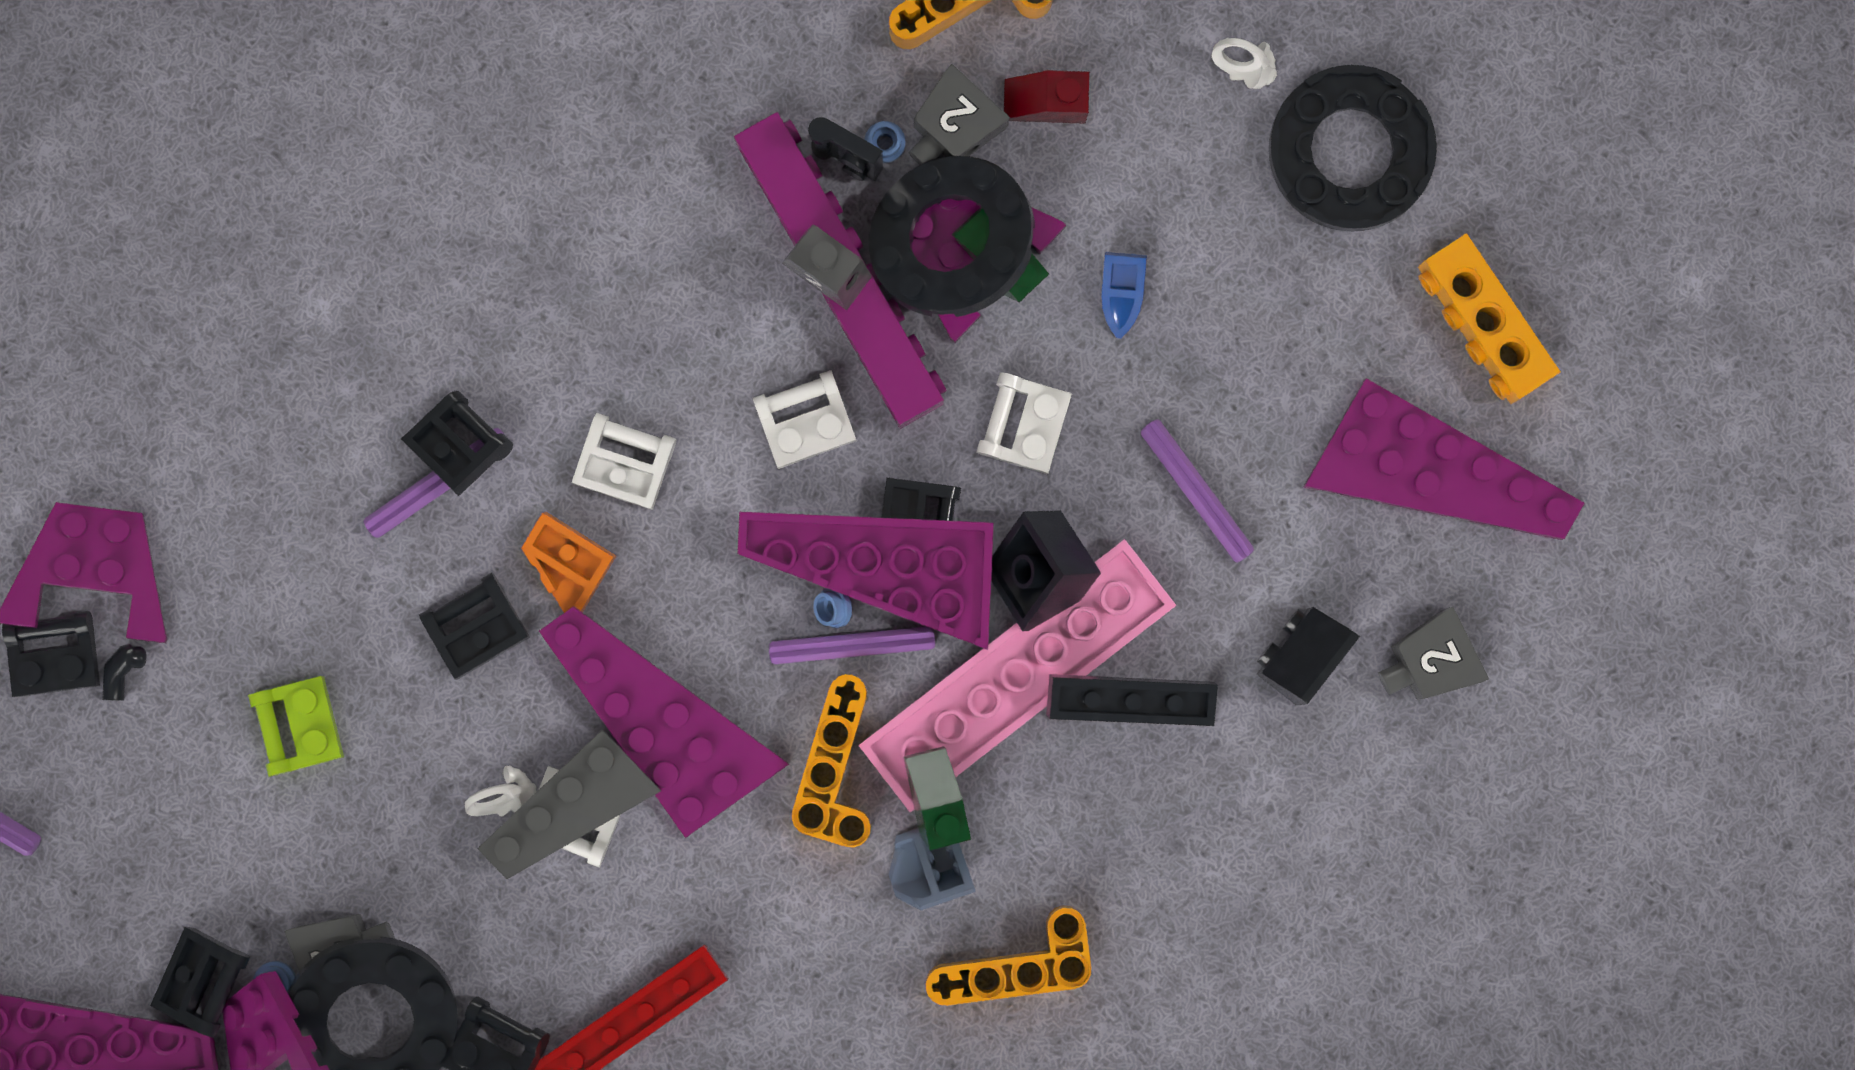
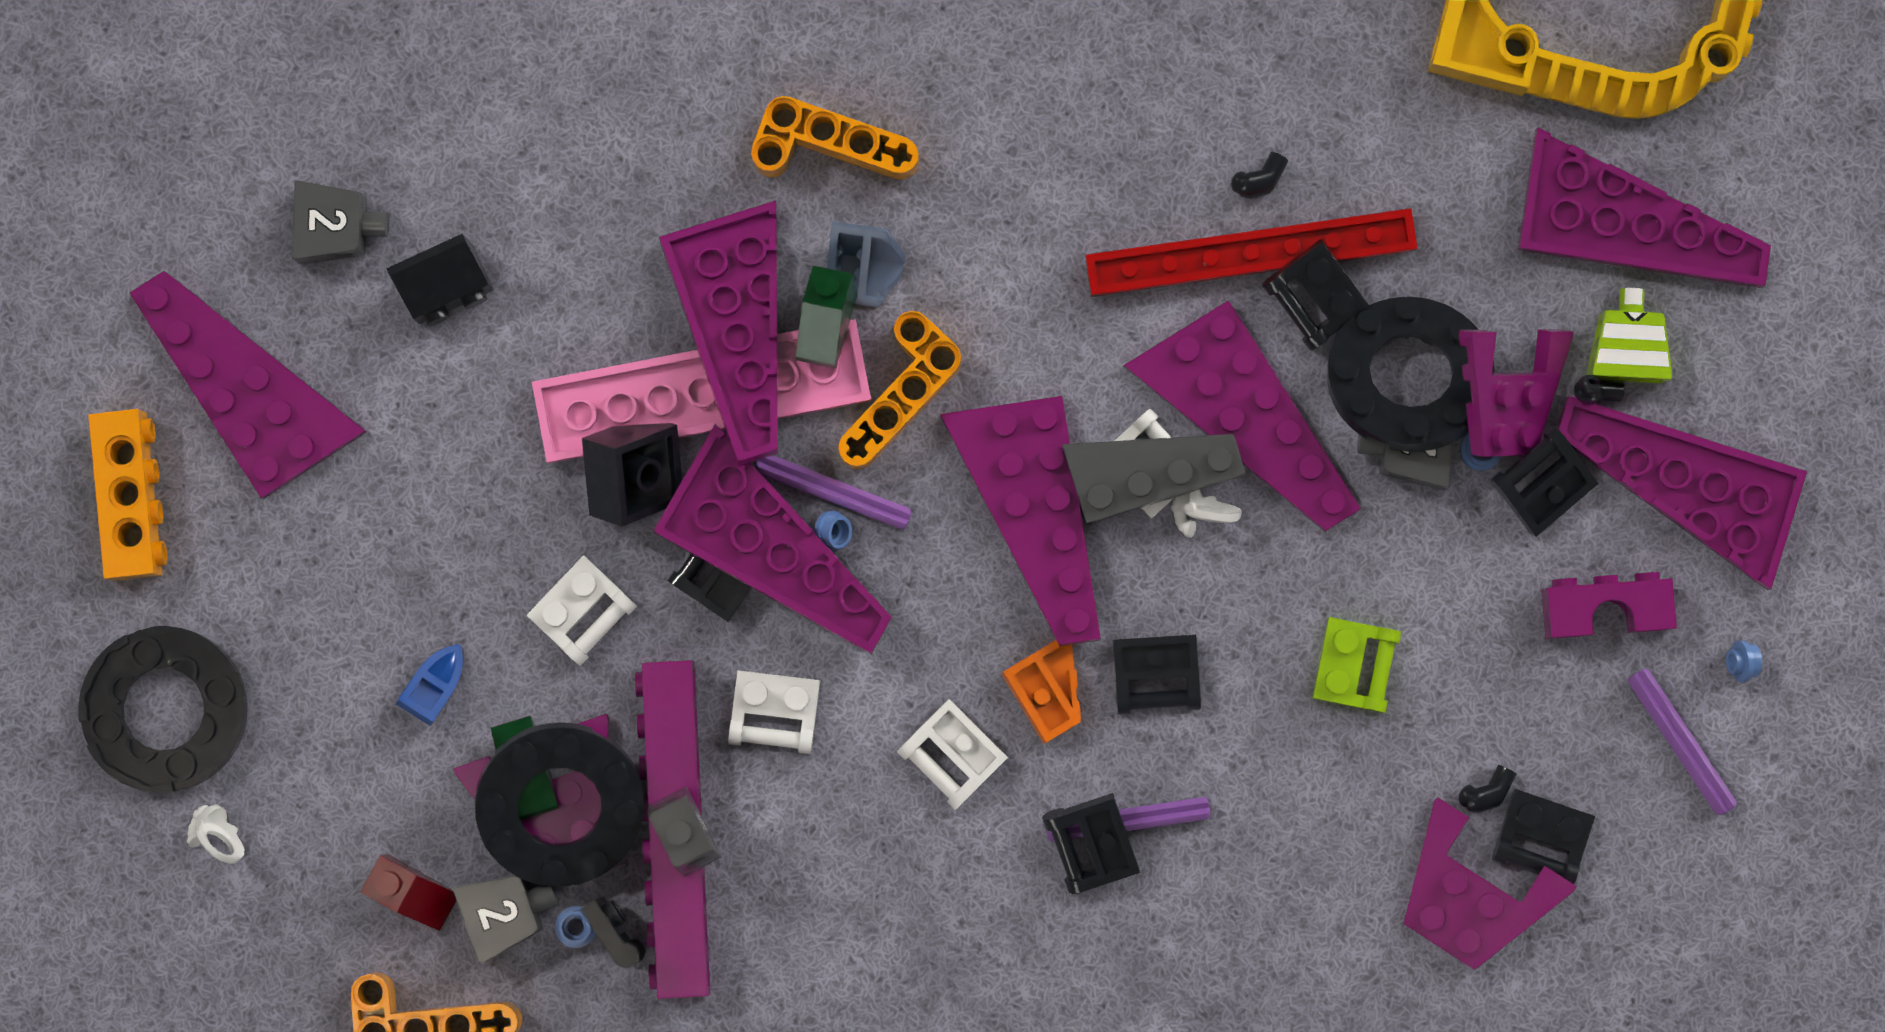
camera: 145 degrees left, 0 degrees up
black plate [1046,674,1218,726] -> none
medium lavender axle [1141,419,1254,562] -> none
none -> magenta wing [659,200,778,466]
none -> magenta wing [1123,300,1361,532]
none -> magenta arch [1541,572,1677,639]

